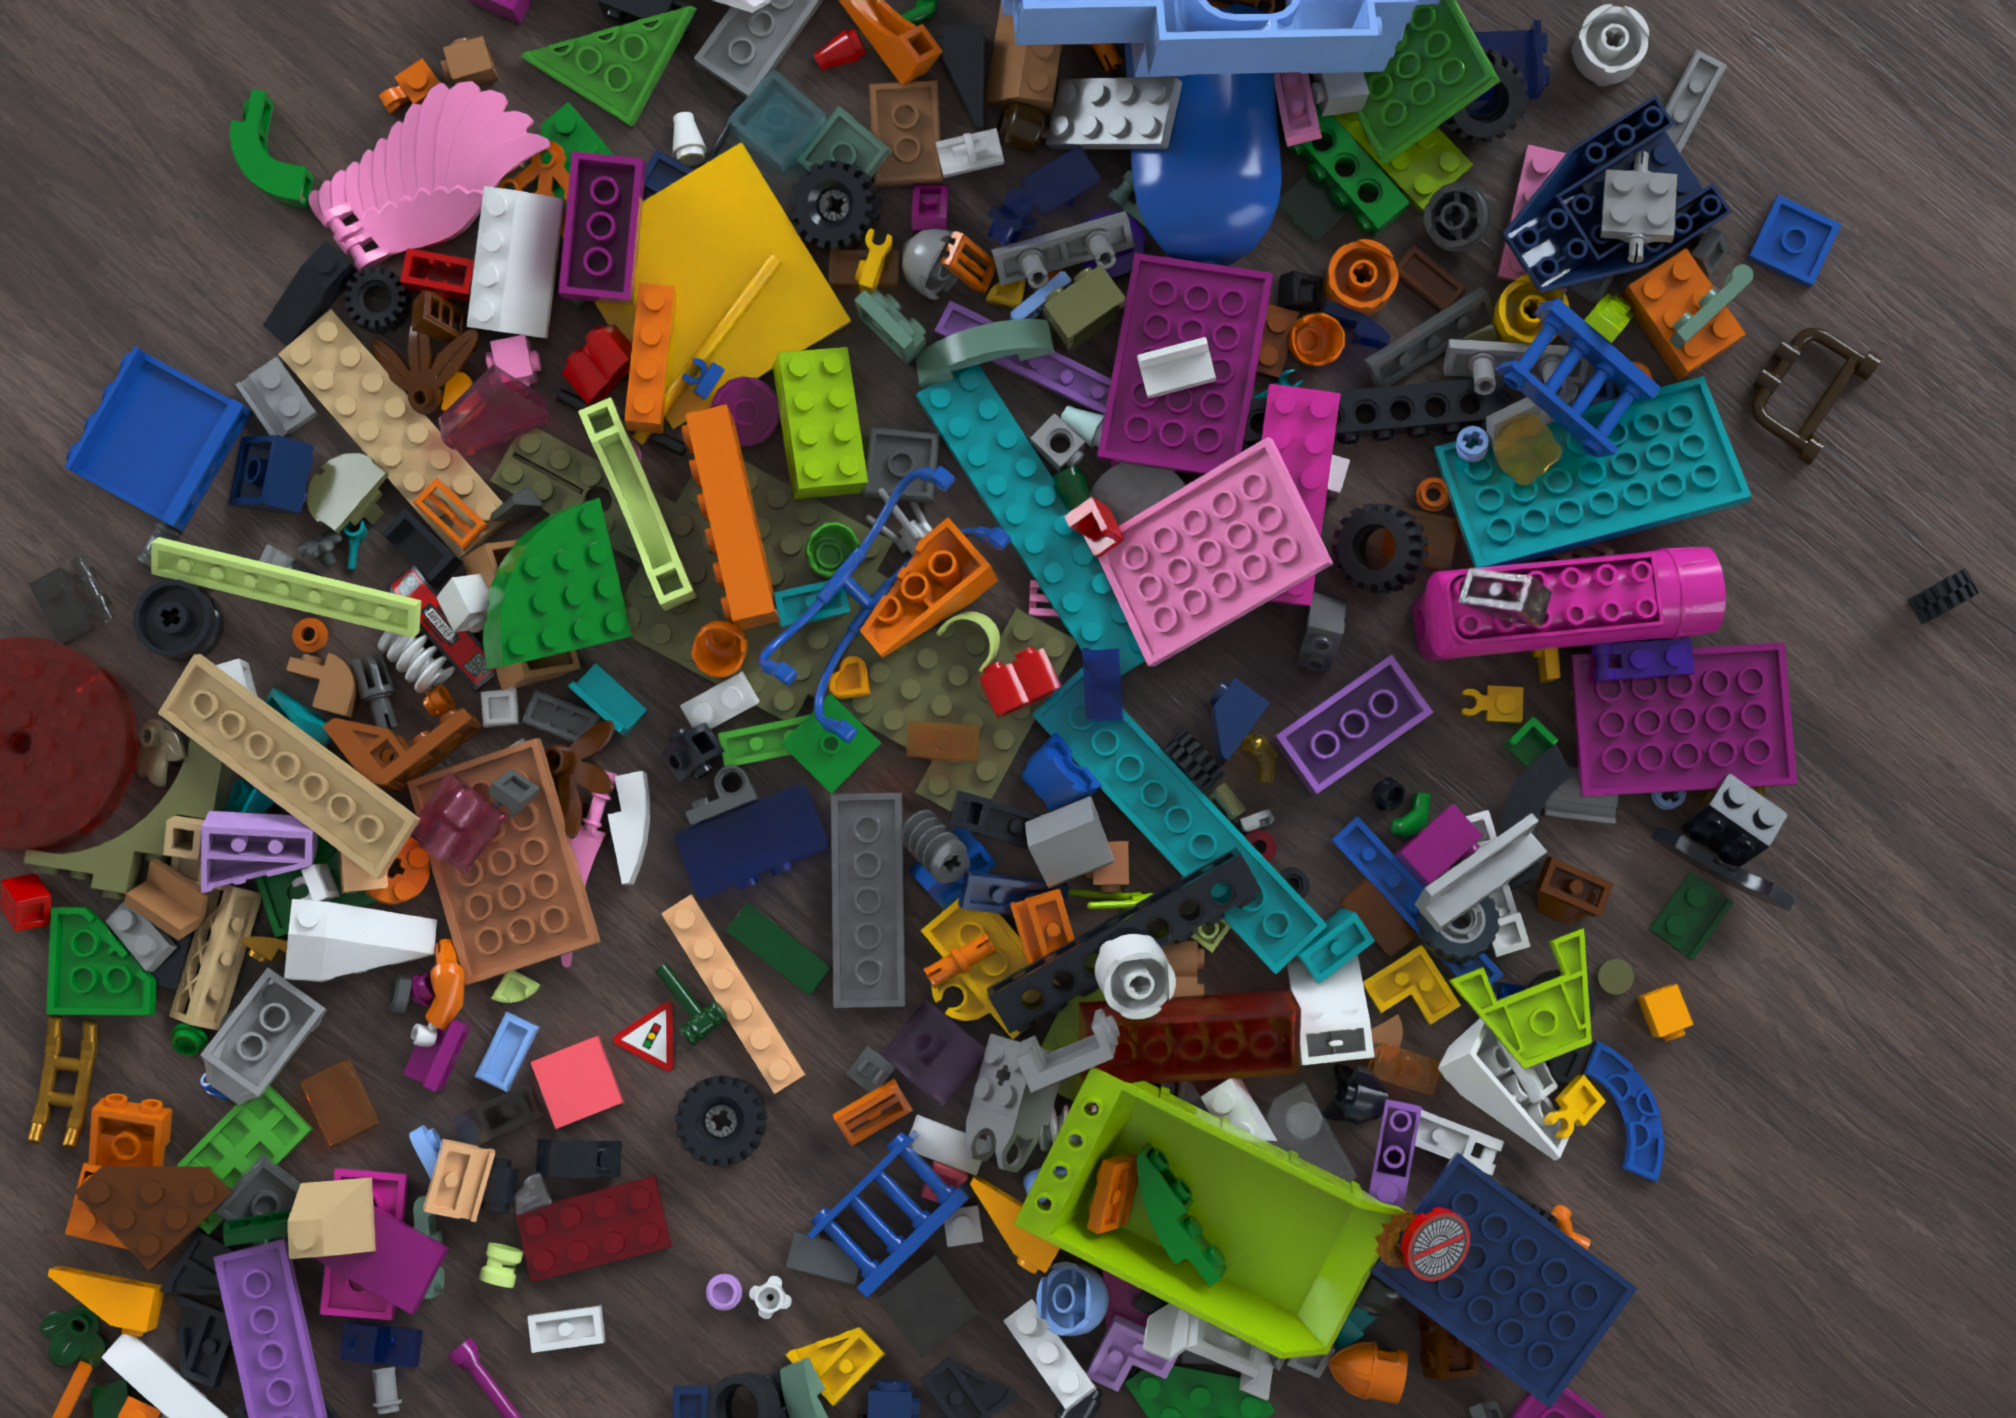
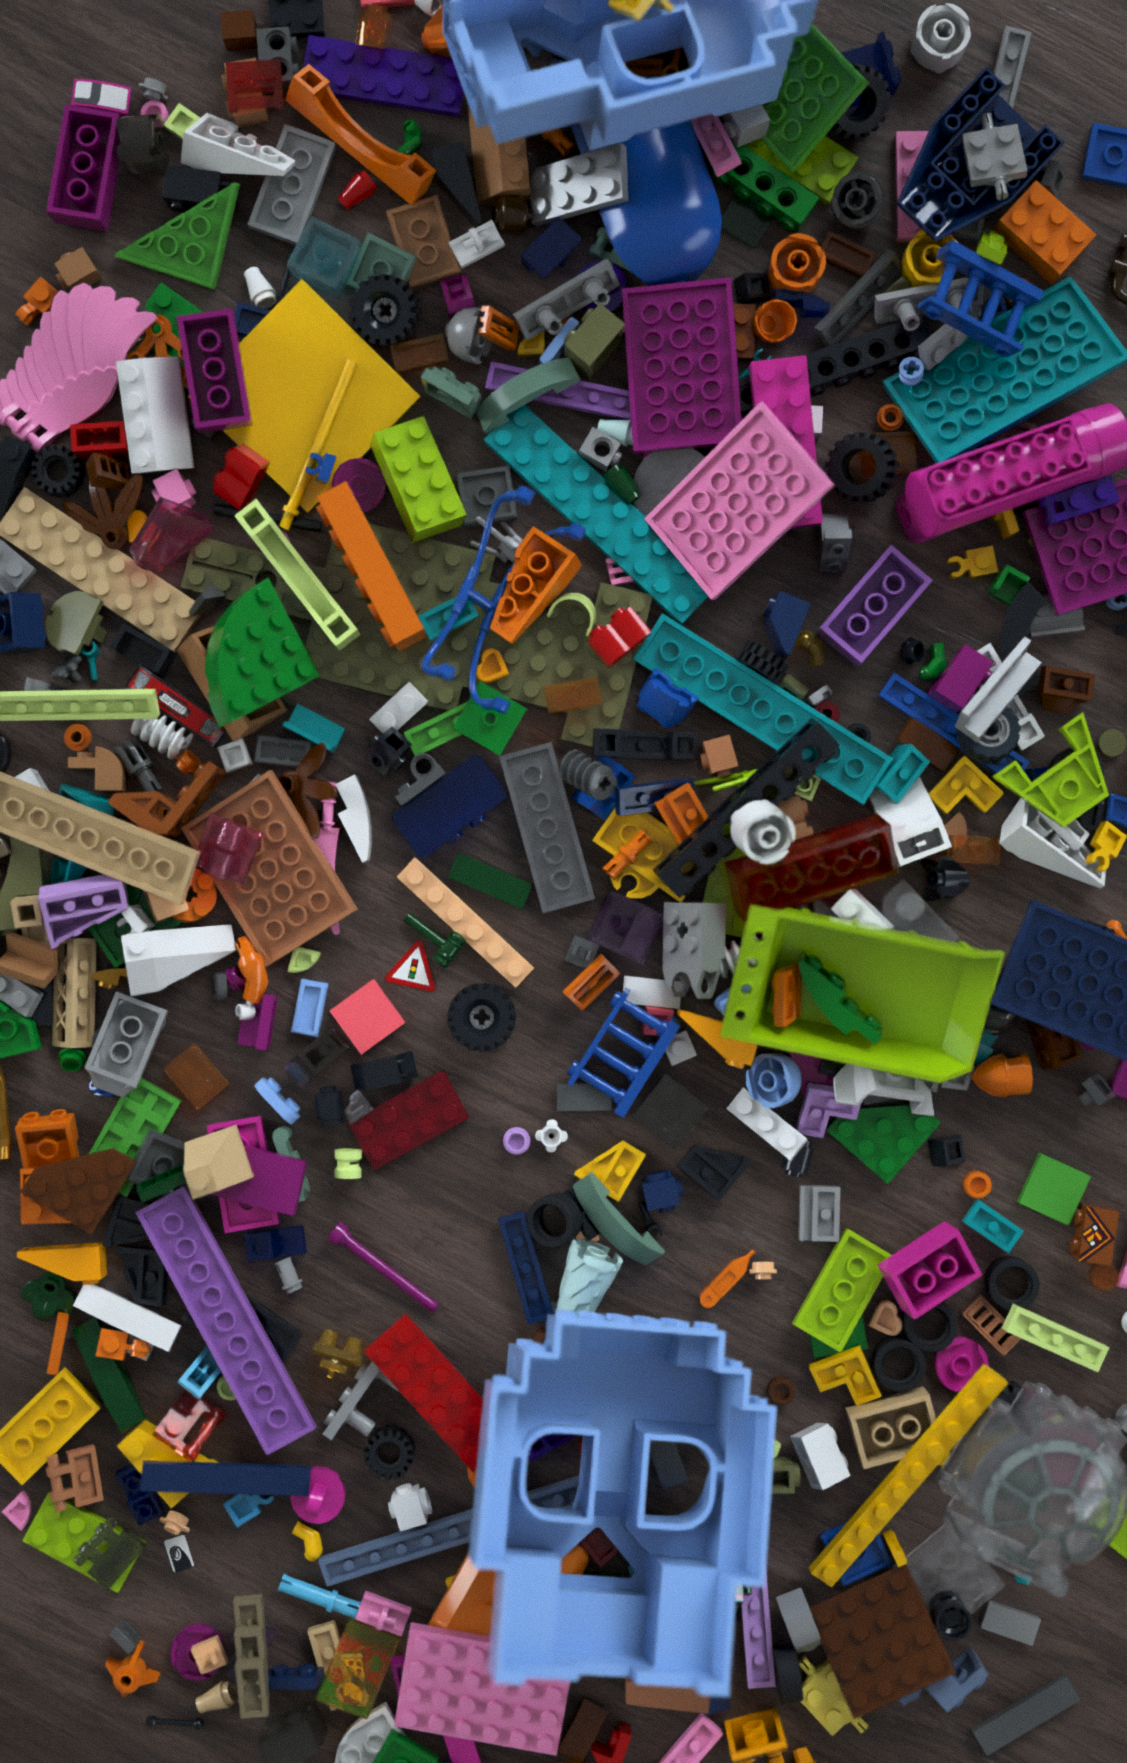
camera: 20 degrees left, 5 degrees up
orange tile [412,477,489,551] -> none
light nougat plate [423,1139,495,1222] -> none
white brick [436,574,489,633] -> none
dark grey tile [488,769,540,818] -> none
white plate [527,1305,605,1353] -> none
orange arch [624,283,676,434] -> none
orange hair [691,620,747,678] -> none
bright green hair [805,522,860,579] -> none
yellow plate [855,229,893,295] -> none
clear blue hips [987,187,1037,245] -> none
light grey panel [1016,1008,1120,1093] -> none
light grey slope [1025,796,1115,888] -> none
red panel [1064,497,1125,558] -> none
clear blue panel [1082,648,1123,722] -> none
white panel [1137,337,1217,399] -> none
medium lavender slope [1369,1099,1422,1214] -> none
clear orange gear [1375,1209,1419,1268] -> none
tile [1400,1207,1470,1282] -> none
white plate [1415,1110,1504,1175] -> none
clear smoke slope [1458,568,1552,626] -> none
clear yellow piece [1493,414,1562,486] -> none
sand green plate [1669,264,1753,350] -> none

